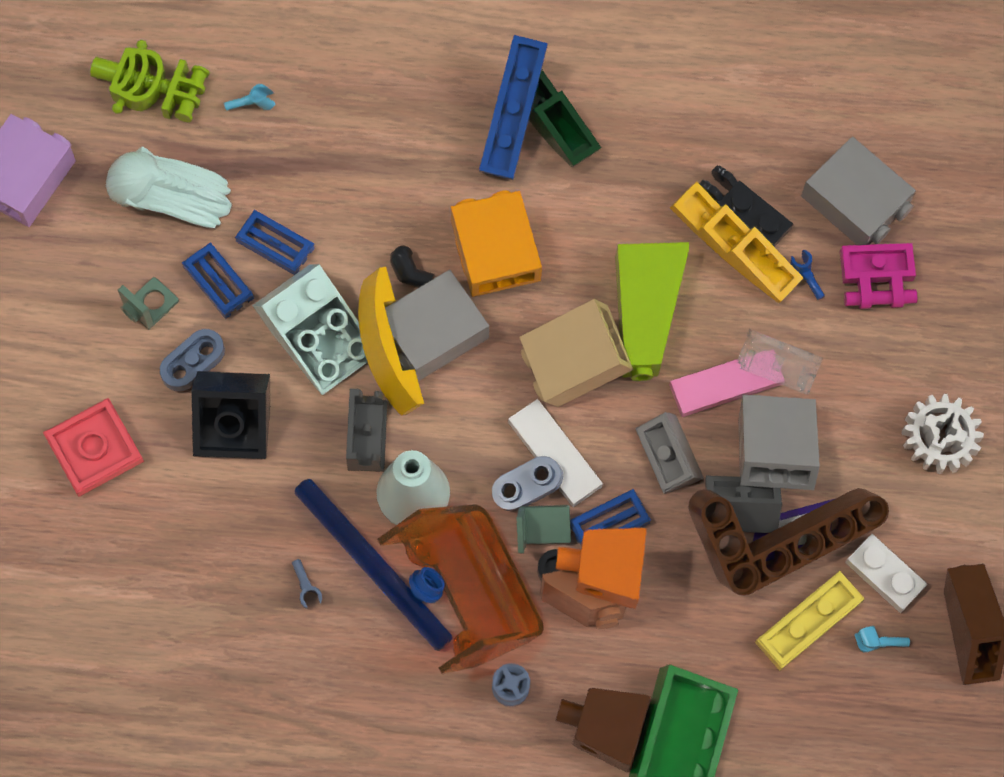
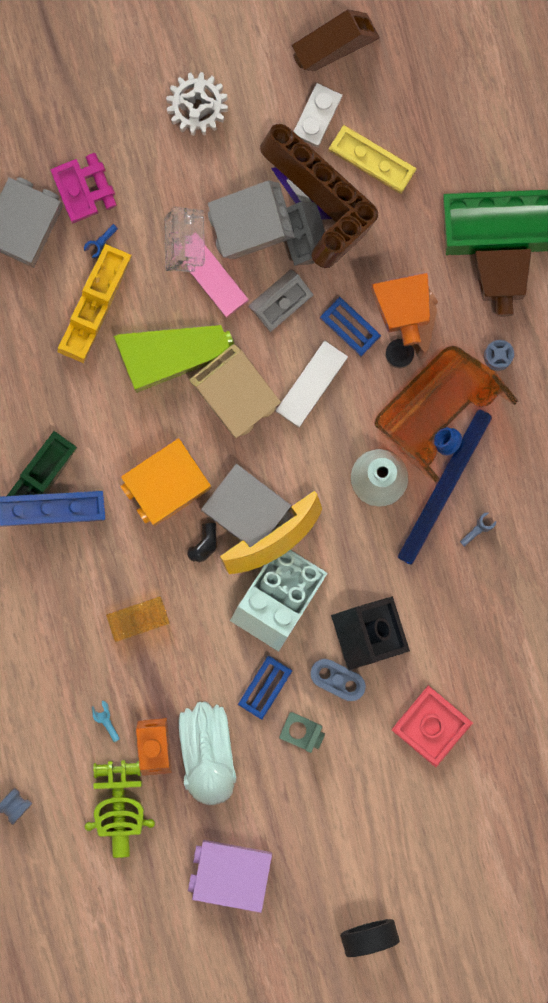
camera: 105 degrees left, 15 degrees up
blue tile [235,209,315,275] -> none
dark grey hinge [346,389,388,472] -> none
sand blue plate [492,456,563,512] -> none
sand green bracket [517,505,571,553] -> none
black hinge [699,165,793,247] -> none
medium azure hand [855,626,910,652] -> none
none -> clear yellow plate [106,596,170,642]
none -> orange torso [136,718,172,776]

